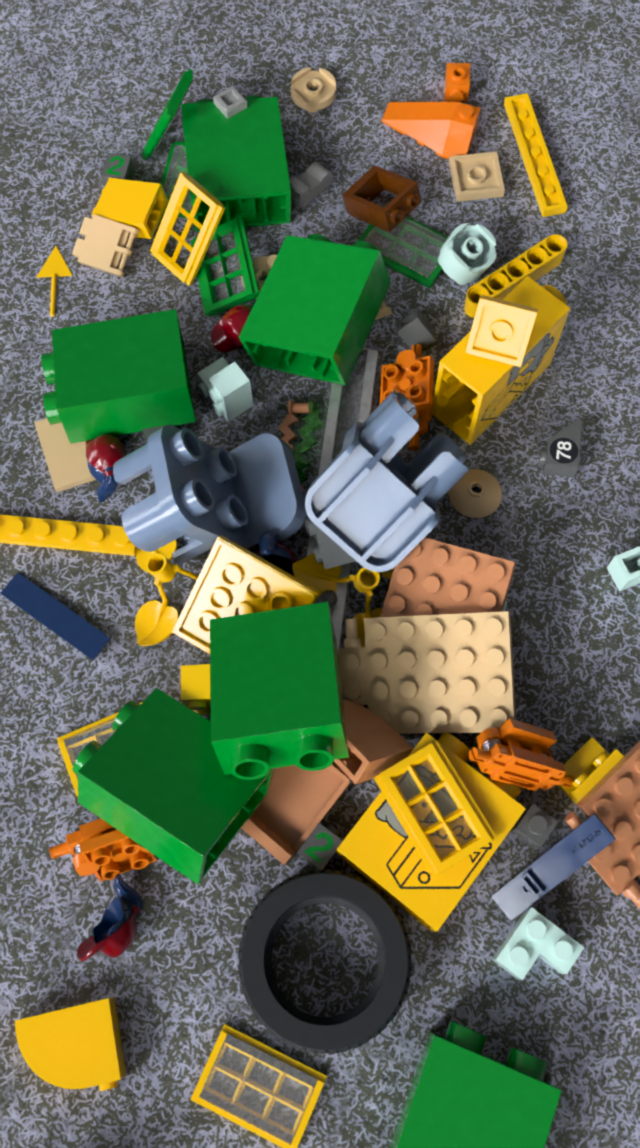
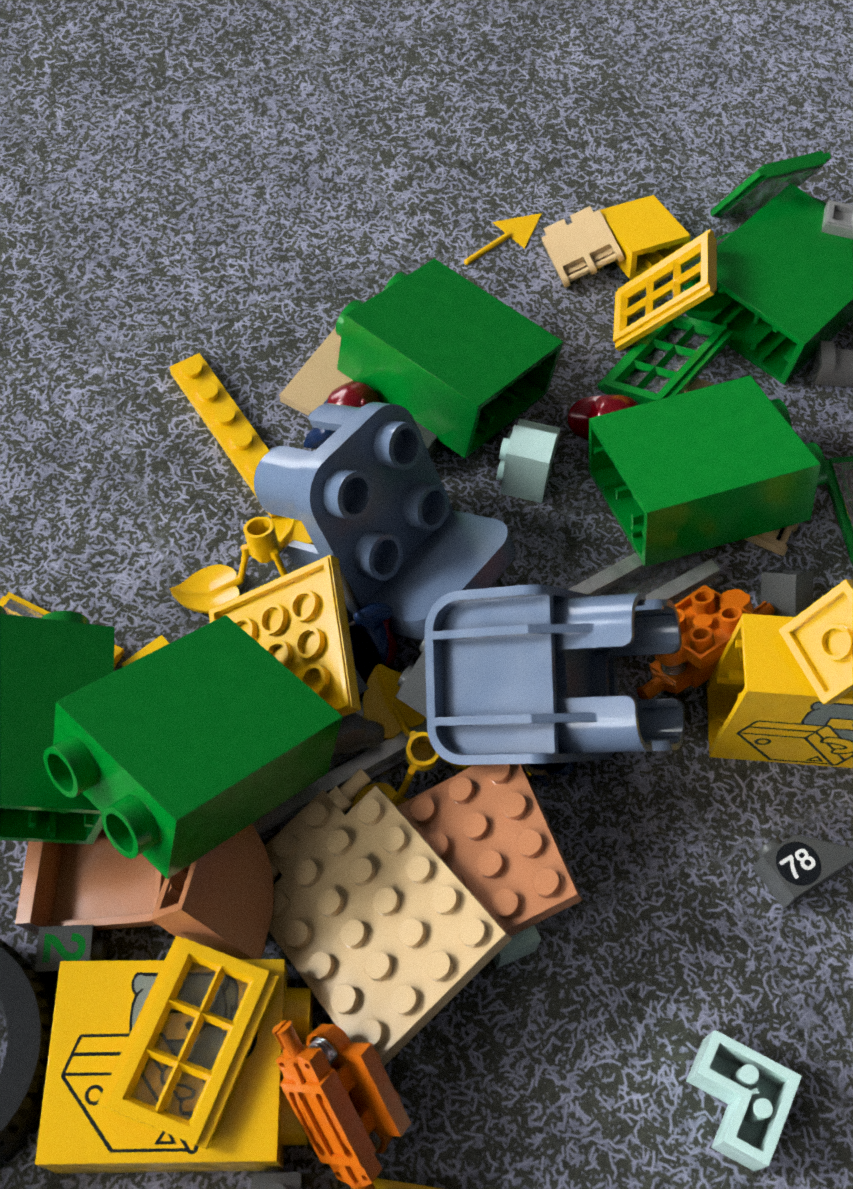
camera: 45 degrees right, 10 degrees down
dark blue piece [0,573,111,661] -> none
dark grey brick [101,153,135,187] -> none
clear neon green piece [277,401,323,484] -> none
tan dish [449,469,502,518] -> none

